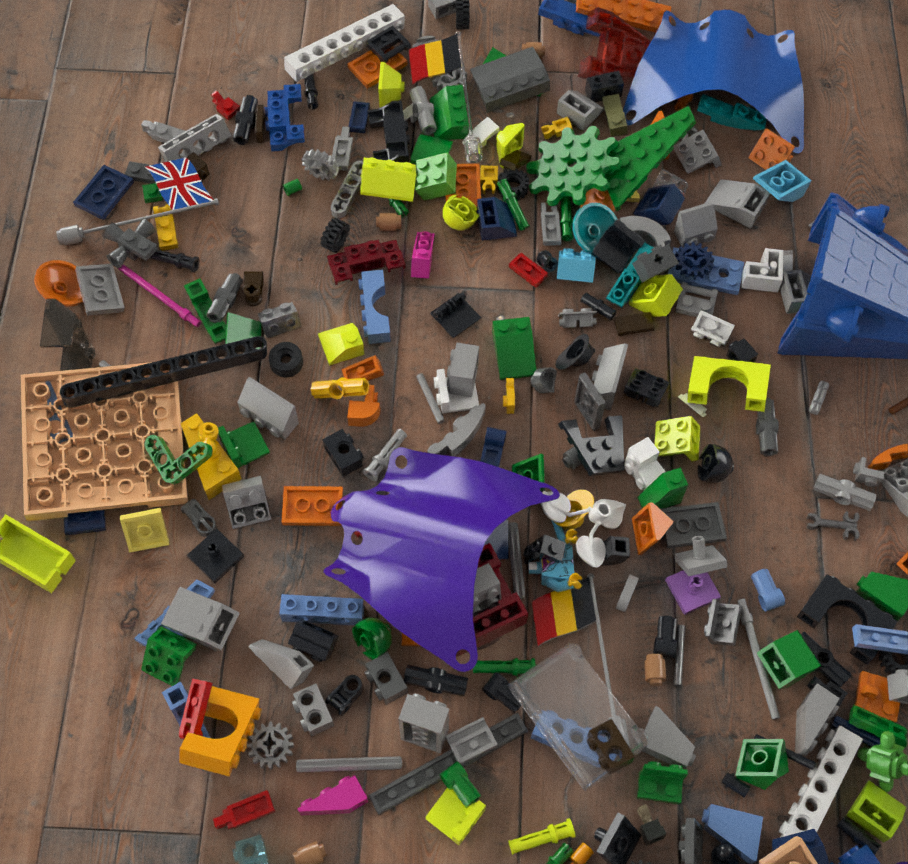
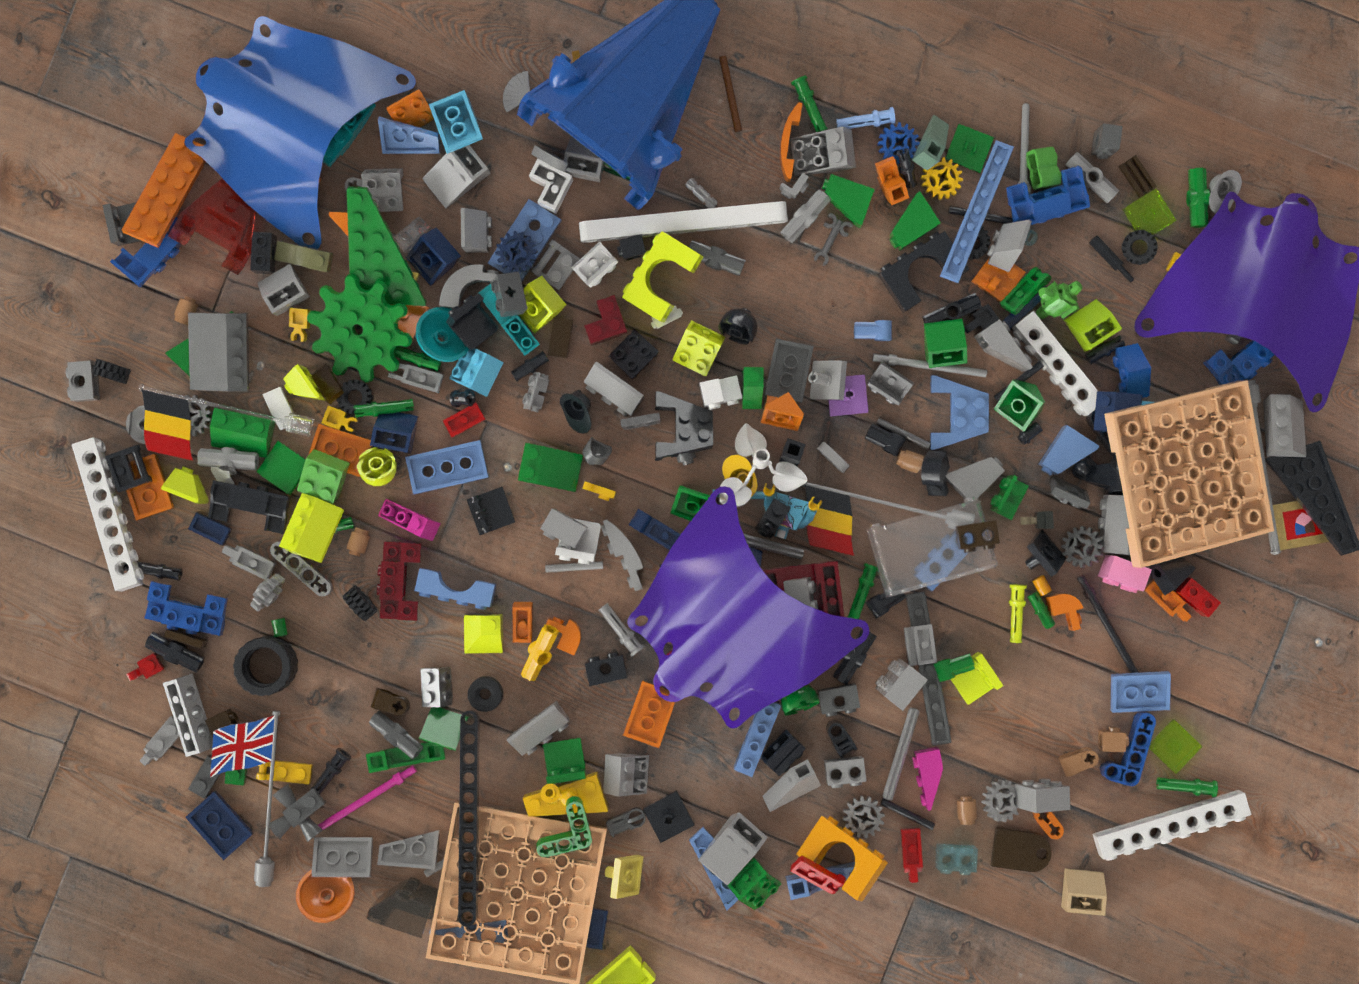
camera: 75 degrees left, 25 degrees up
none -> black tyre [233,636,298,696]
none -> light grey wing [377,830,440,869]
none -> medium blue wing [378,116,441,154]
none -> medium blue plate [405,440,489,495]
none -> white beam [579,201,788,243]
none -> dark red brick [584,295,628,346]
none -> green slope [822,174,875,228]
none -> black bar [880,798,935,830]
none -> black brick [921,451,950,496]
none -> medium blue wing [930,375,989,450]

